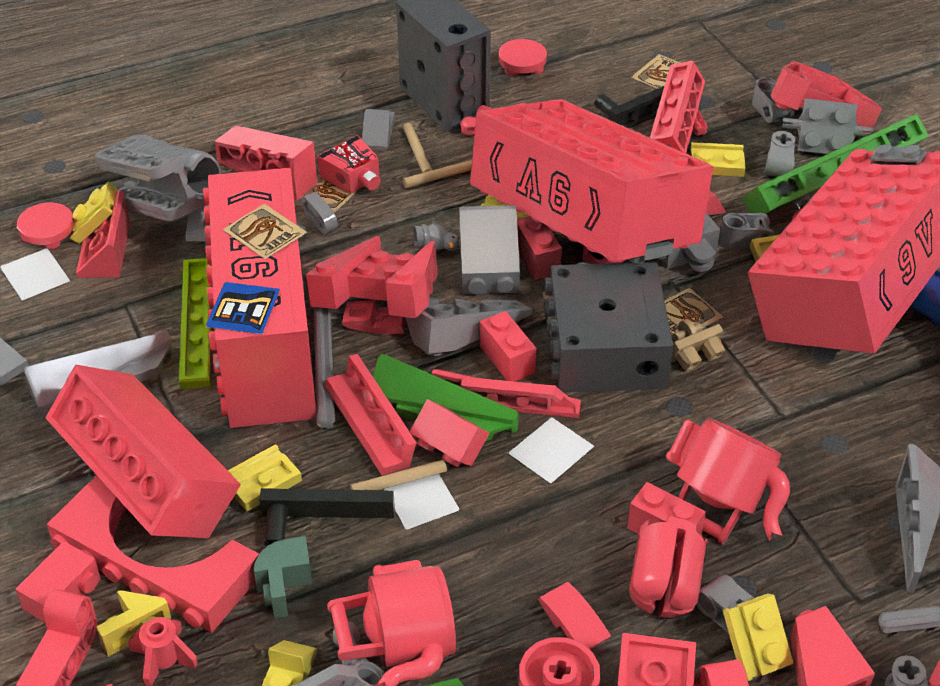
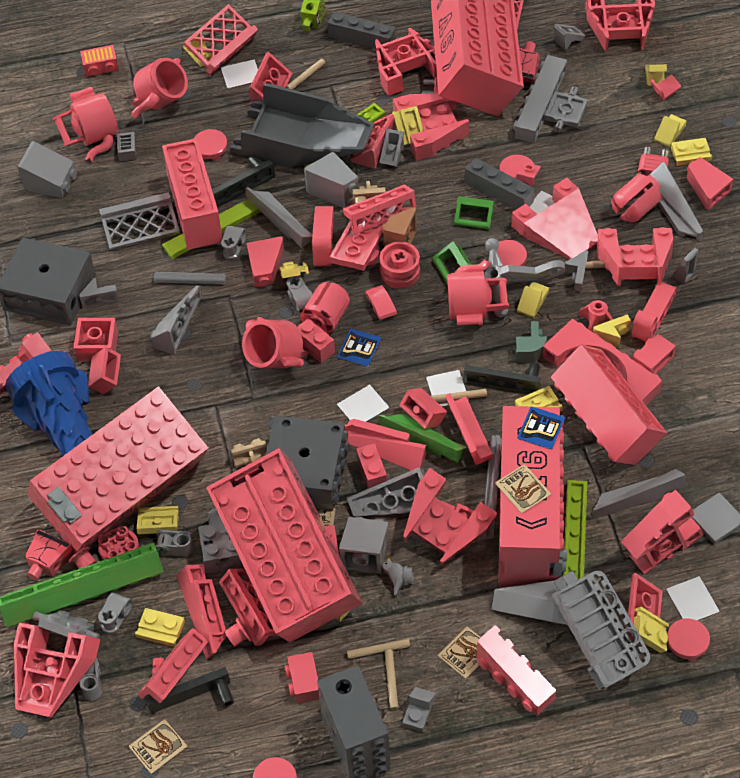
camera: 165 degrees left, 10 degrees up
light grey beam [301,192,338,234] -> none
coral torso [317,135,381,193] -> none
none -> sticker [337,329,381,366]
none -> coral wedge [621,490,704,574]

